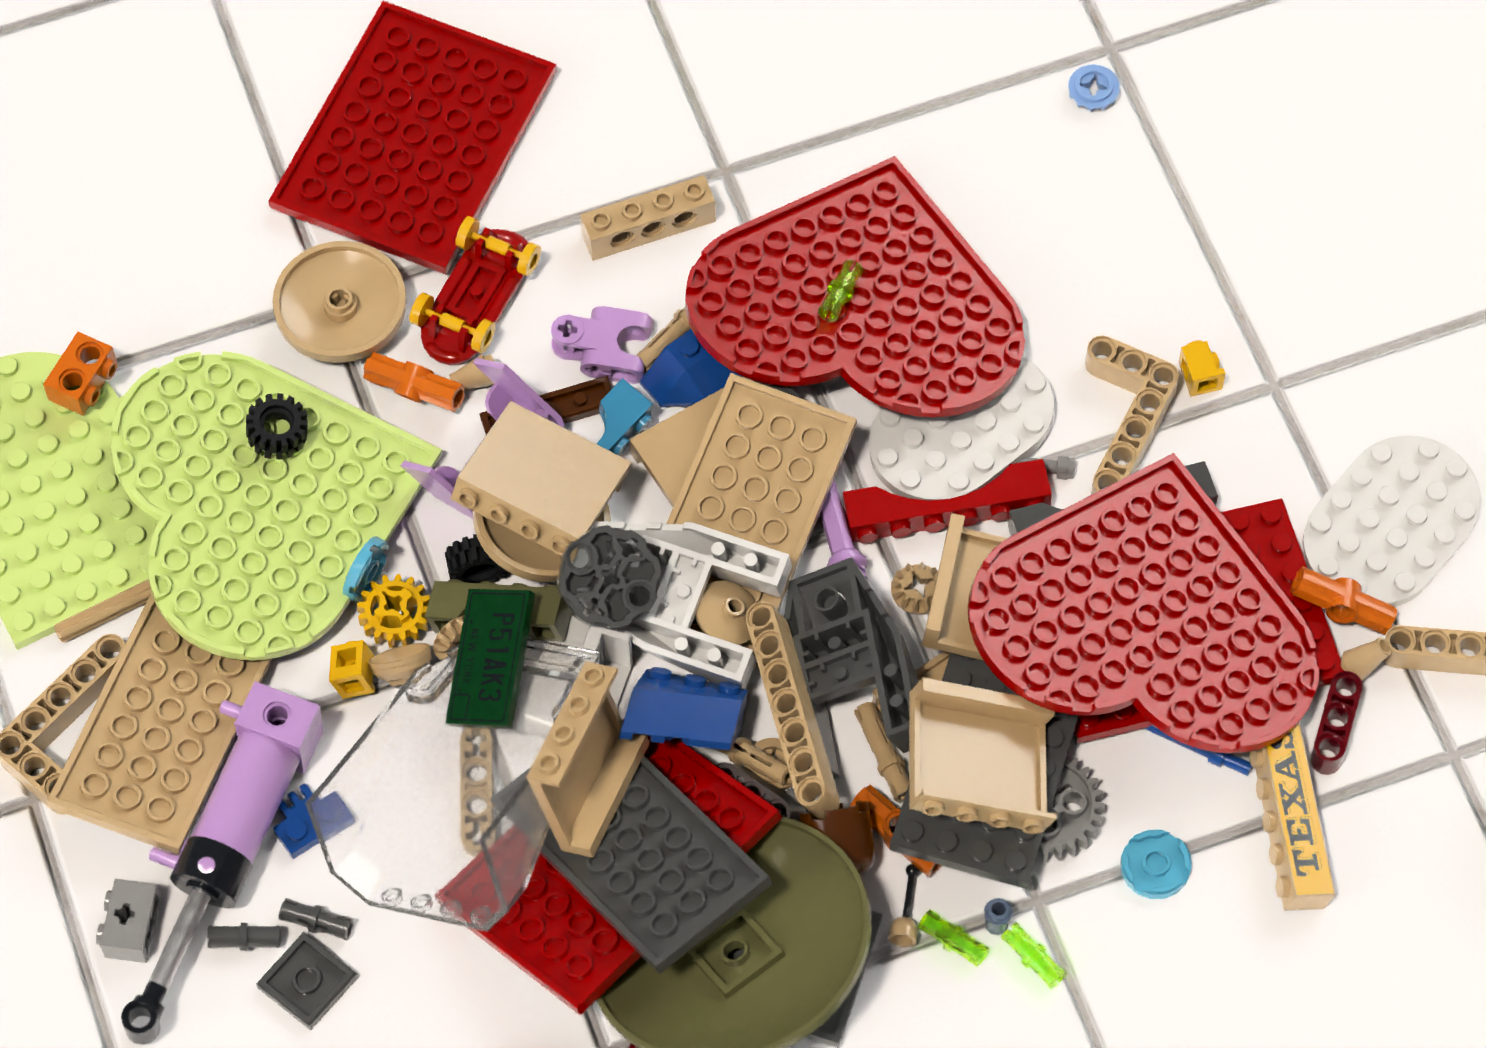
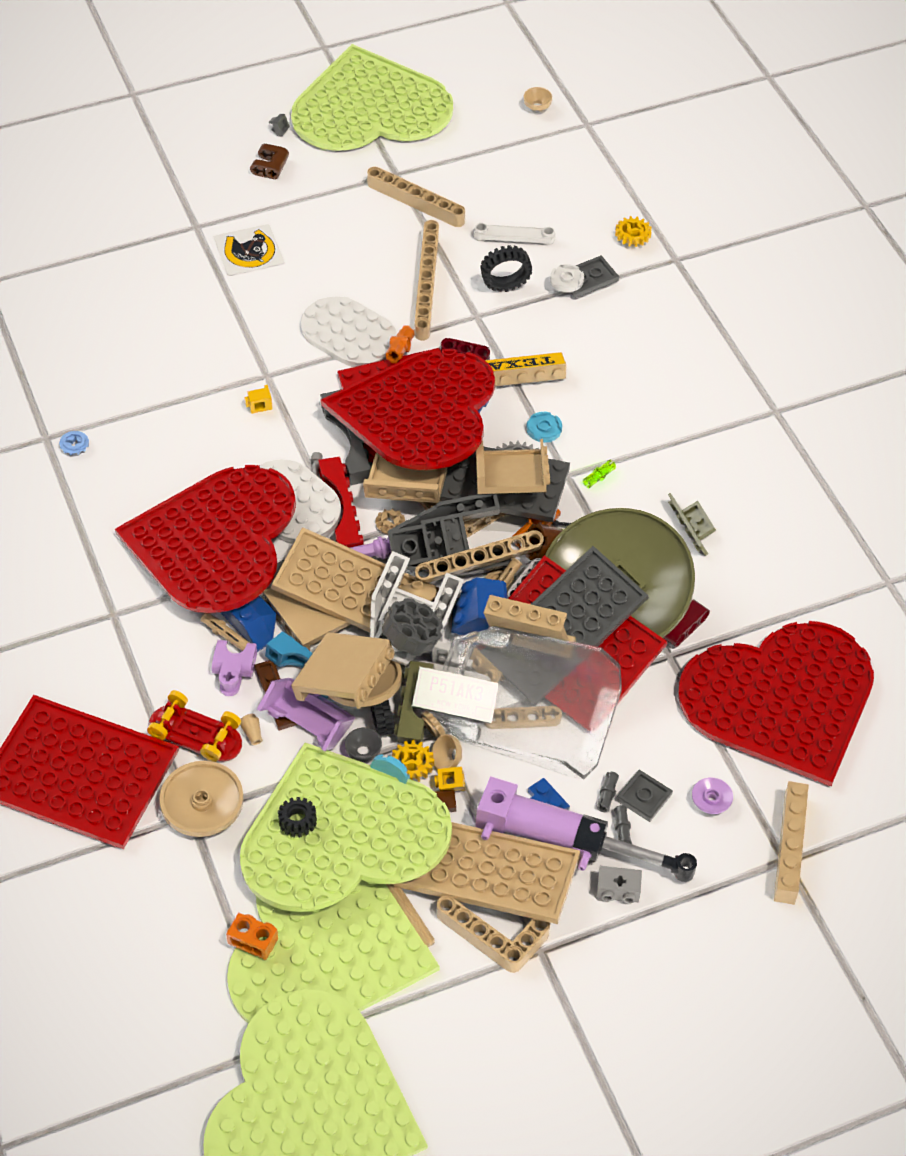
camera: 95 degrees left, 10 degrees down
orange piece [363,352,465,413] -> none
tan brick [580,175,716,261] -> none
clear neon green pin [818,260,863,322] -> none
tan pin [854,702,909,802] -> none
clear neon green pin [918,909,990,967] -> none
sand blue pin [984,898,1012,935] -> none
tan beam [1085,335,1179,495] -> none
tan cone [1340,637,1391,681] -> none
none -> dark grey piece [345,727,382,762]
none -> reddish brown tile [434,790,457,812]

